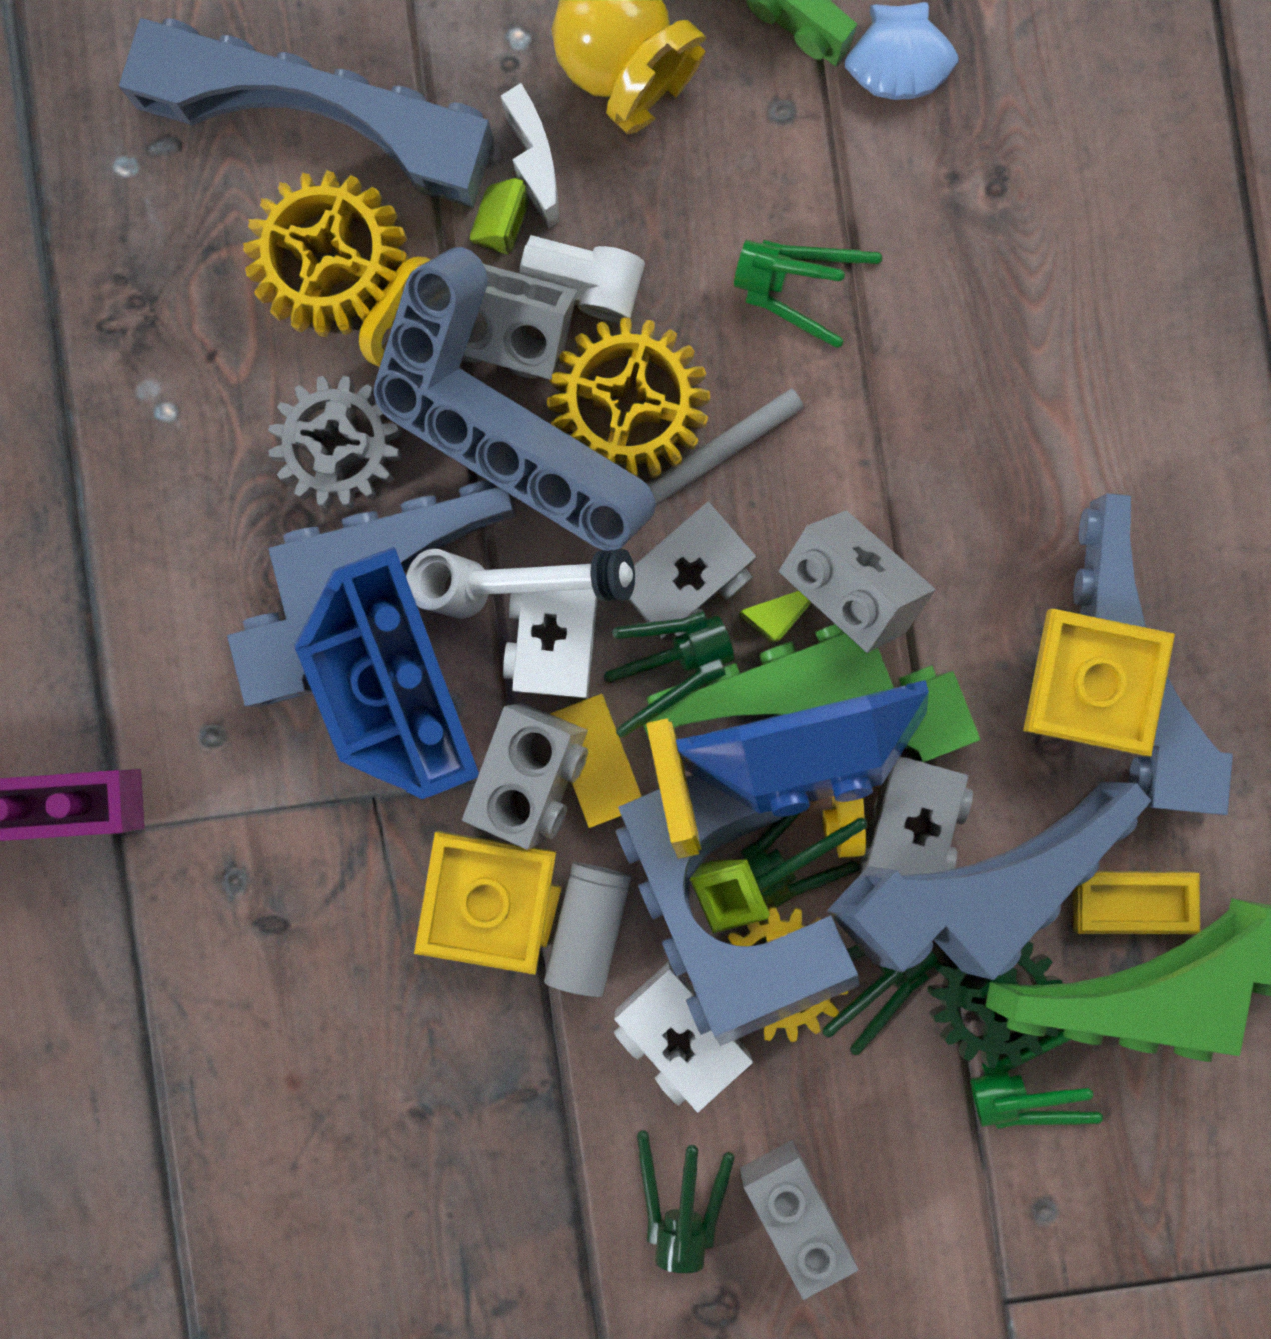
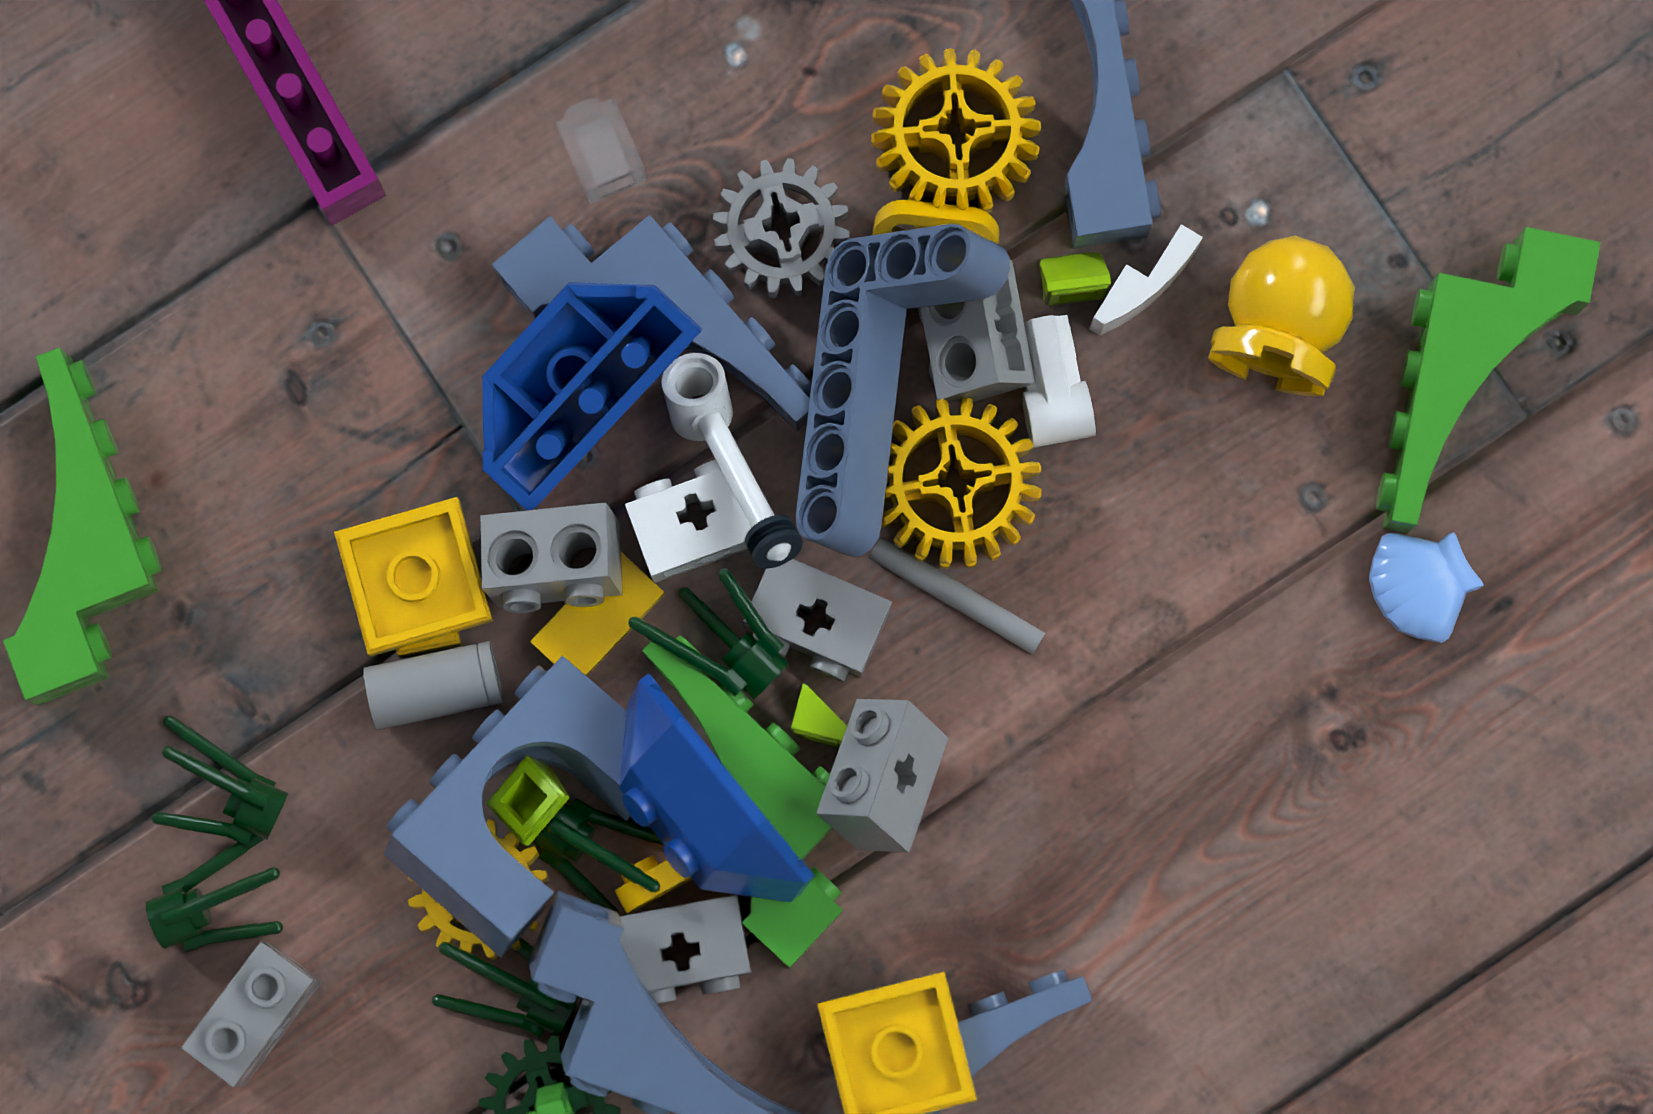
camera: 55 degrees right, 5 degrees down
white brick [614,961,753,1113] -> none
yellow tile [646,718,702,859] -> none
green plant [733,239,883,348] -> none
none -> bright green arch [3,347,162,706]
none -> dark green plant [152,715,289,846]
none -> clear brick [556,98,646,205]

